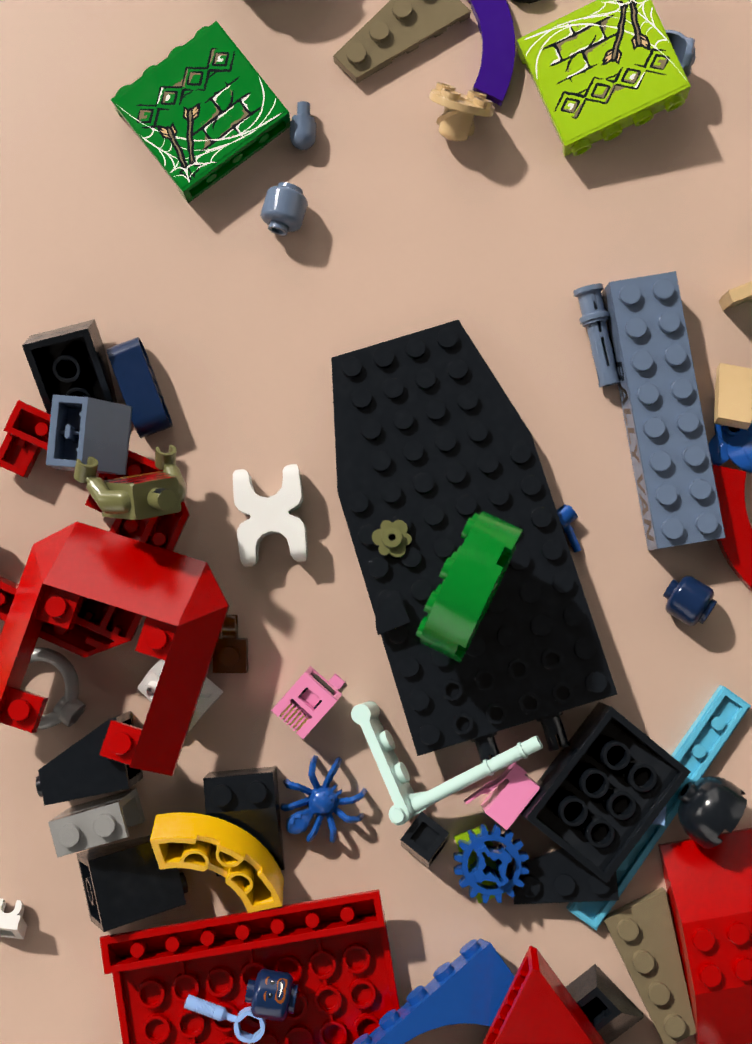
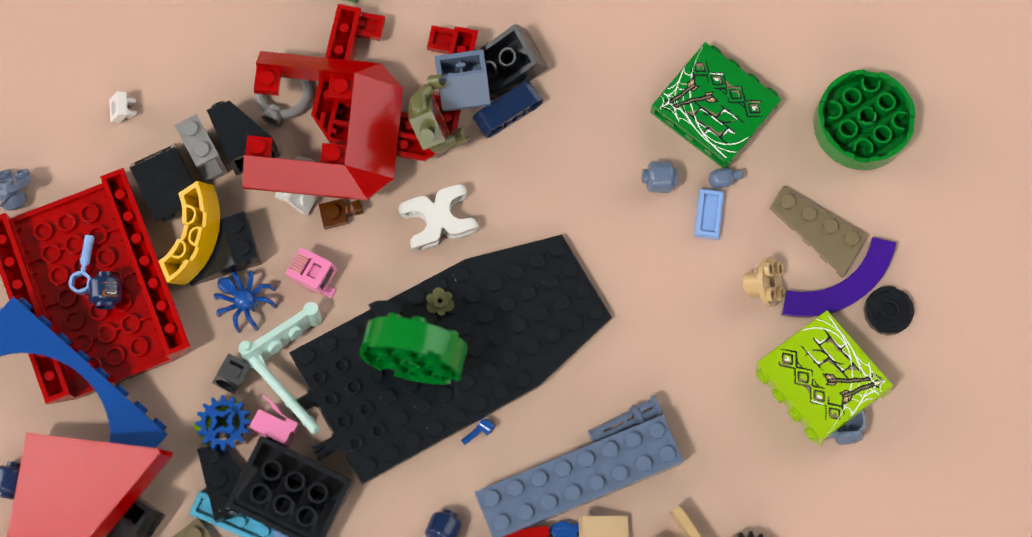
camera: 75 degrees right, 10 degrees down
none -> light blue tile [694,188,724,240]

